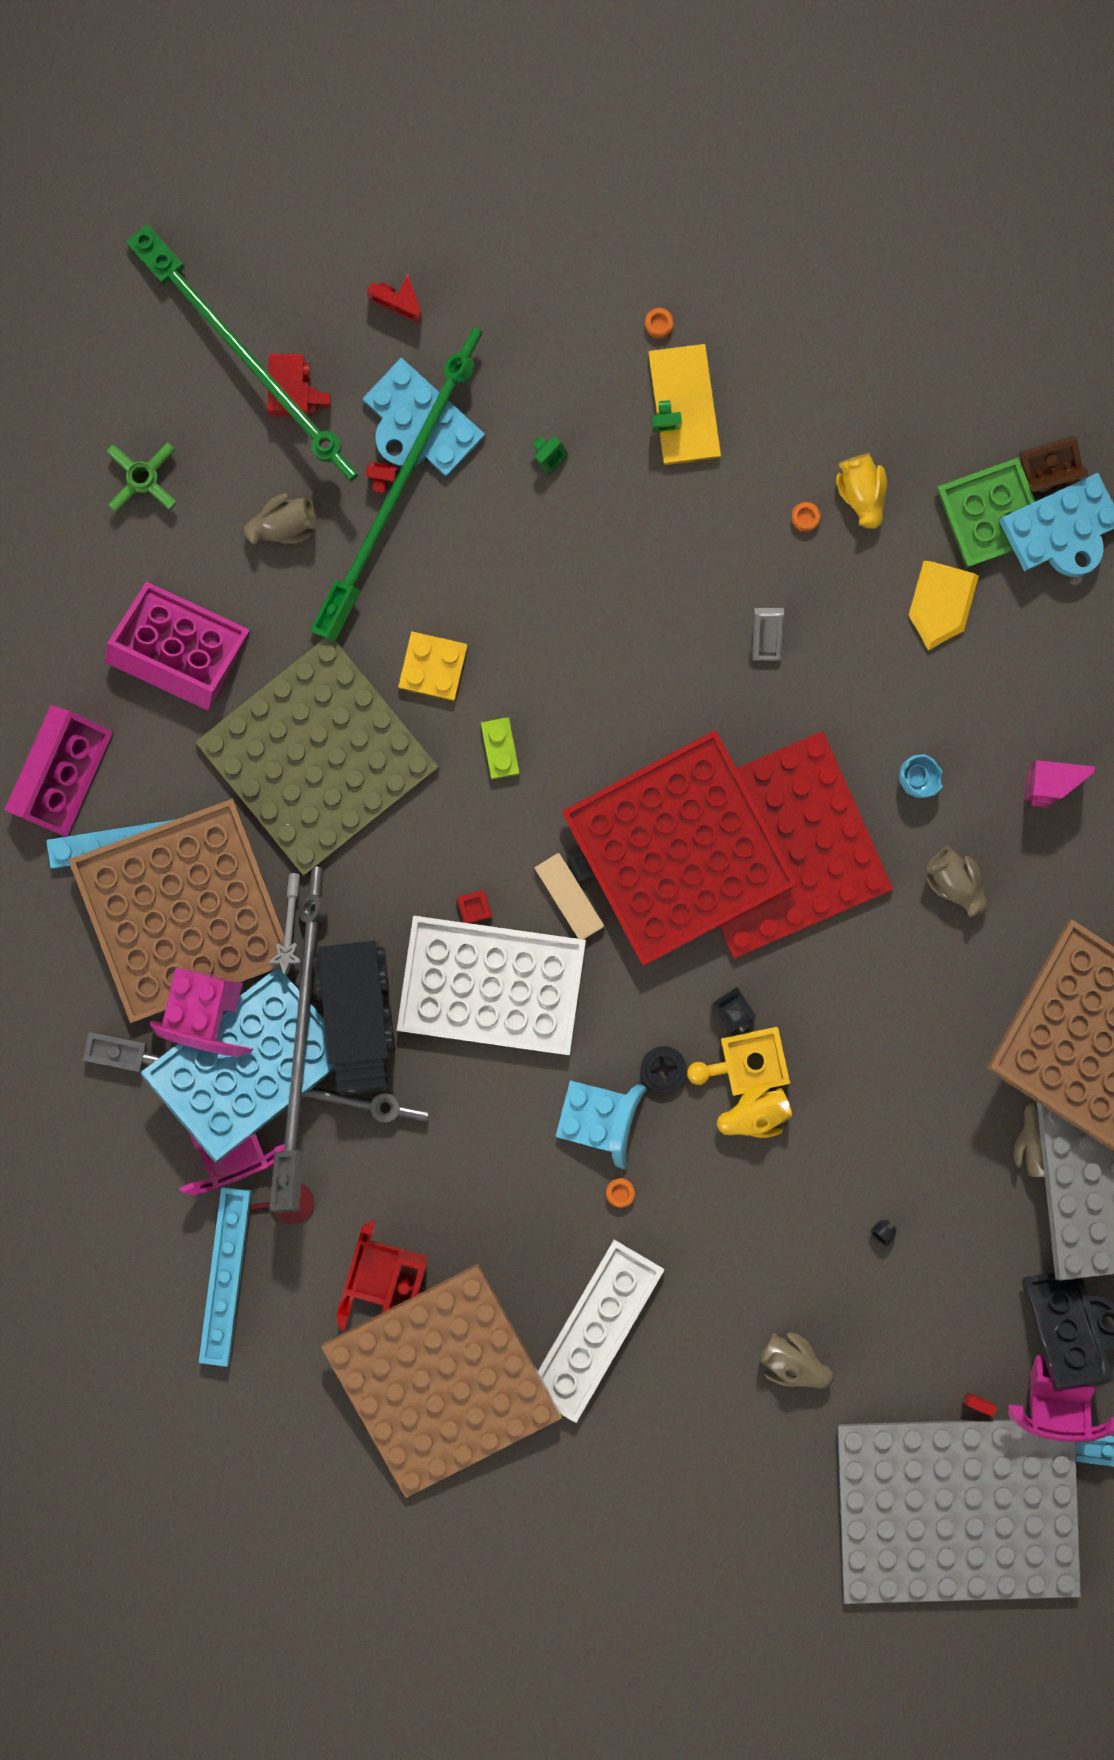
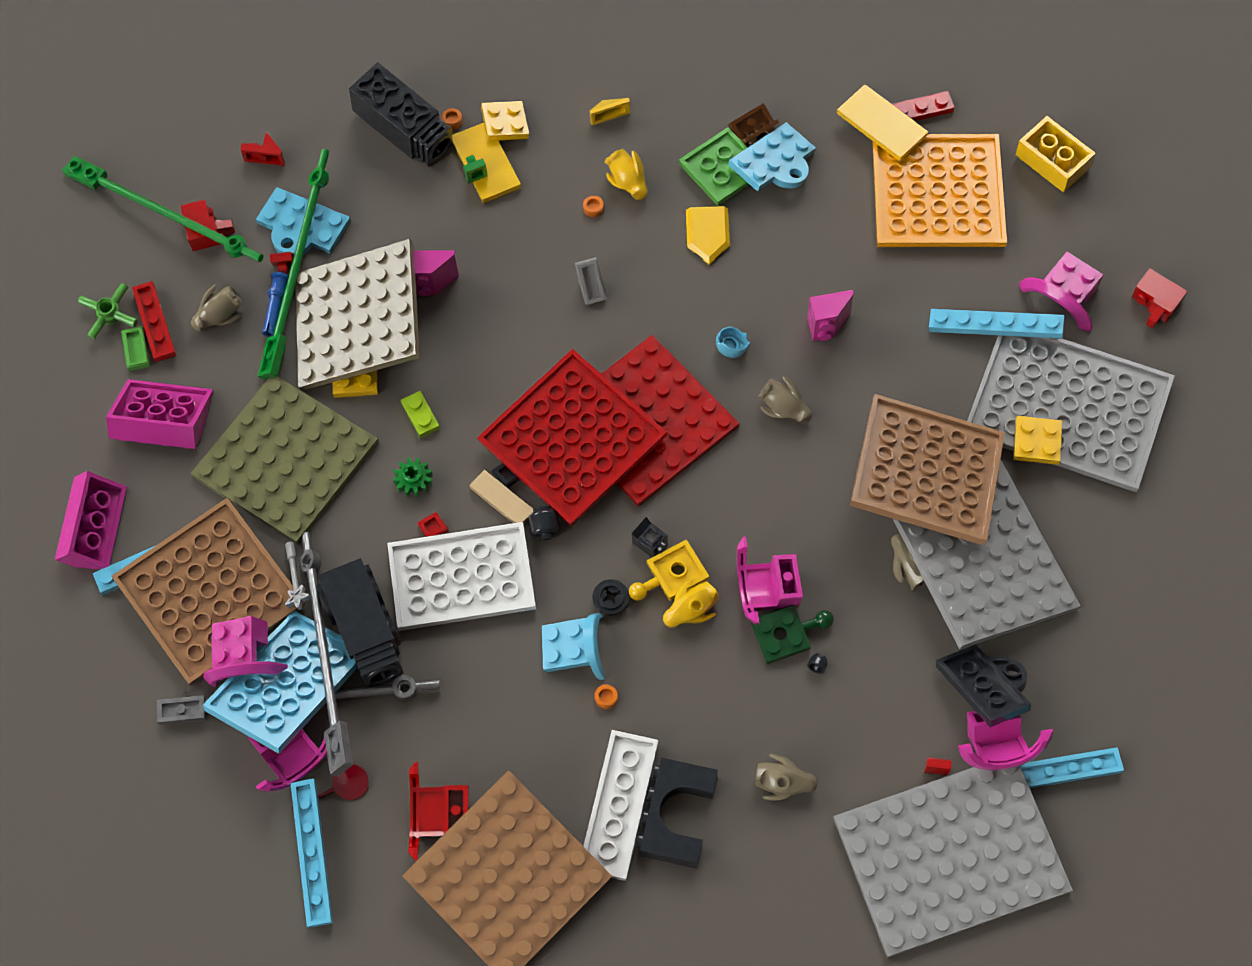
camera: 15 degrees left, 20 degrees down
green tile [531,436,569,475] -> none
none -> bright green tile [121,326,150,371]
none -> red plate [132,281,177,362]
none -> blue pin [262,272,289,337]
none -> plate [295,239,420,391]
none -> black piece [349,62,453,167]
none -> green gear [393,457,433,497]
none -> dark pink slope [414,250,459,296]
none -> yellow plate [481,101,529,141]
none -> black head [528,506,560,540]
none -> yellow slope [590,98,630,126]
none -> black arch [636,757,718,869]
none -> dark pink piece [737,536,803,625]
none -> dark green plate [751,605,834,665]

